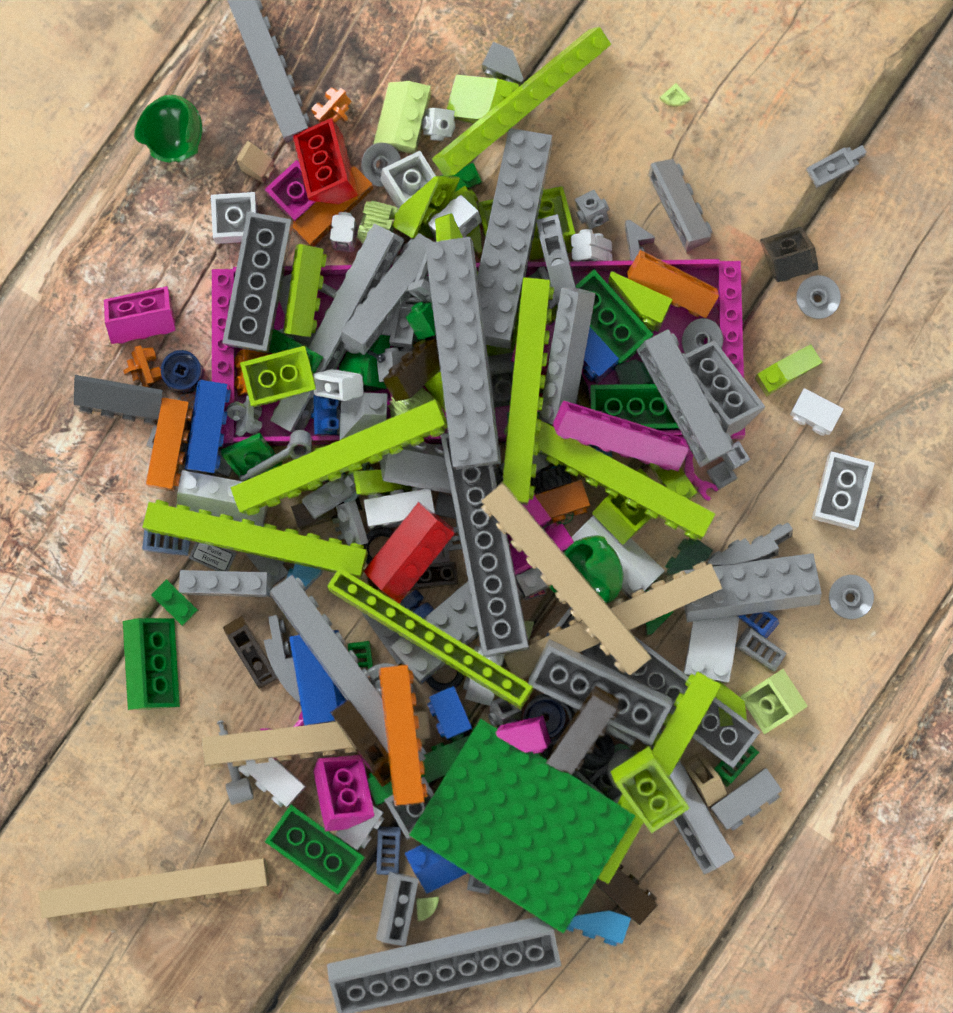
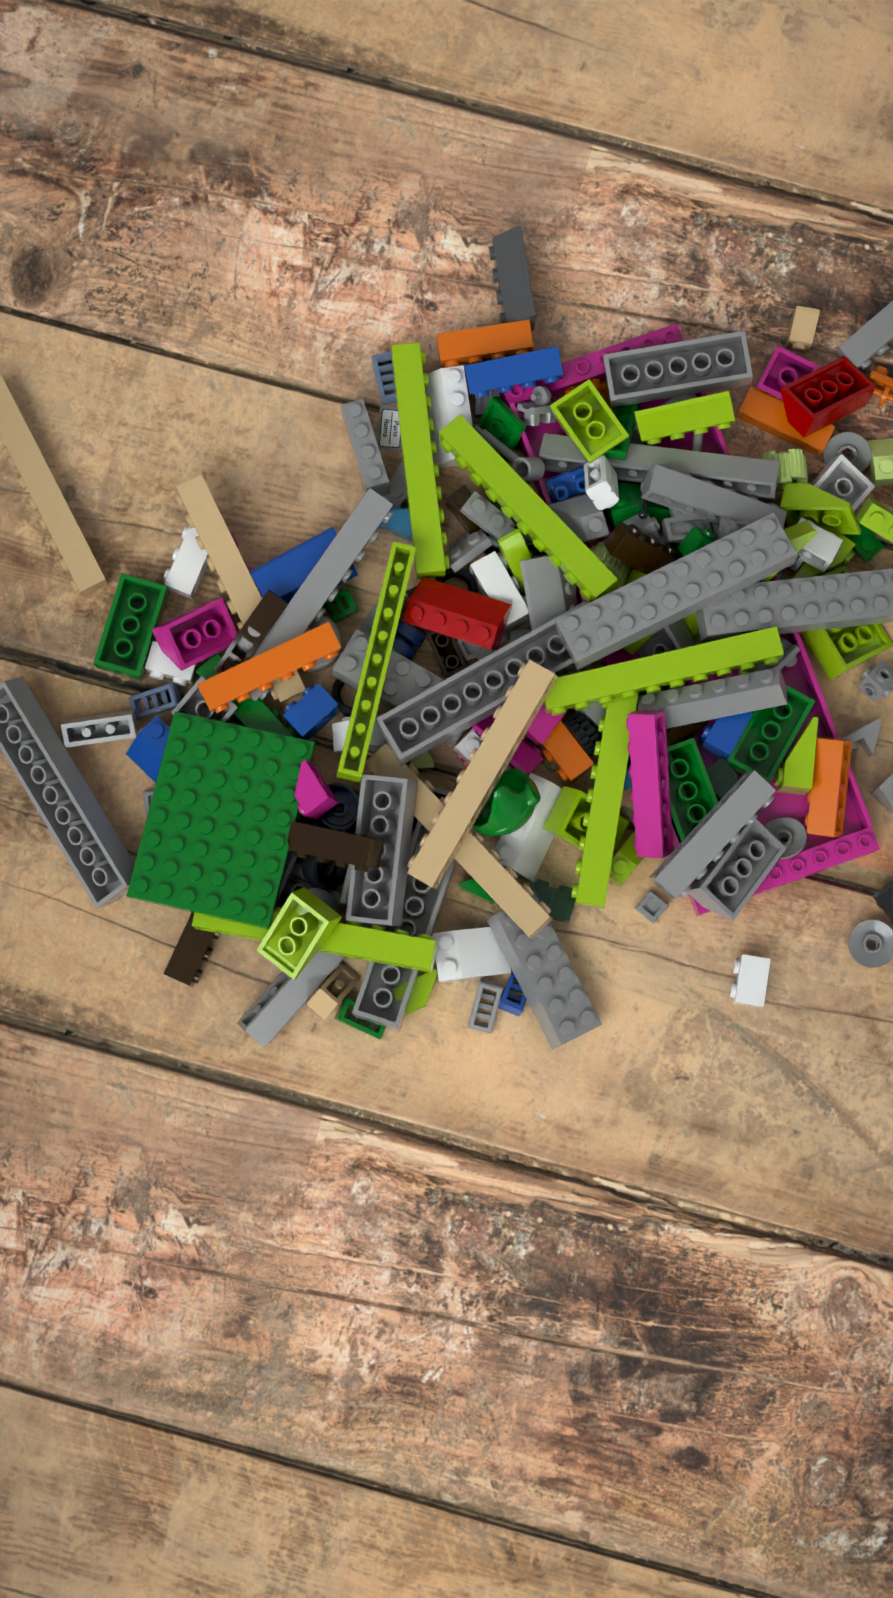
camera: 65 degrees right, 0 degrees up
dark pink slope [104,286,176,345] -> none
orange hips [123,345,162,388] -> none
green slope [123,618,180,710] -> none
green piece [134,95,203,163] -> none
green plate [151,579,199,626] -> none
dark blue wheel [161,350,204,394] -> none
white brick [211,192,258,244] -> none
light grey piece [216,720,254,805] -> none
dark brown slope [223,616,278,689] -> none
light grey slope [264,615,300,703] -> none
white brick [330,212,357,252] -> none
yellowish green tile [416,897,439,921] -> none
light grey brick [488,698,522,728] -> none
light grey slope [536,214,576,306] -> none
dark azure slope [567,910,631,946] -> none
white brick [571,229,613,261] -> none
dark pink piece [684,444,718,501] -> none
light grey slope [708,522,793,567] -> none
light grey brick [710,768,782,831] -> none
light grey tile [722,441,750,471] -> none
yellowish green slope [740,669,808,734] -> none
lime slope [755,344,823,397] -> none
white brick [812,451,874,530] -> none
light grey dish [829,575,874,619] -> none

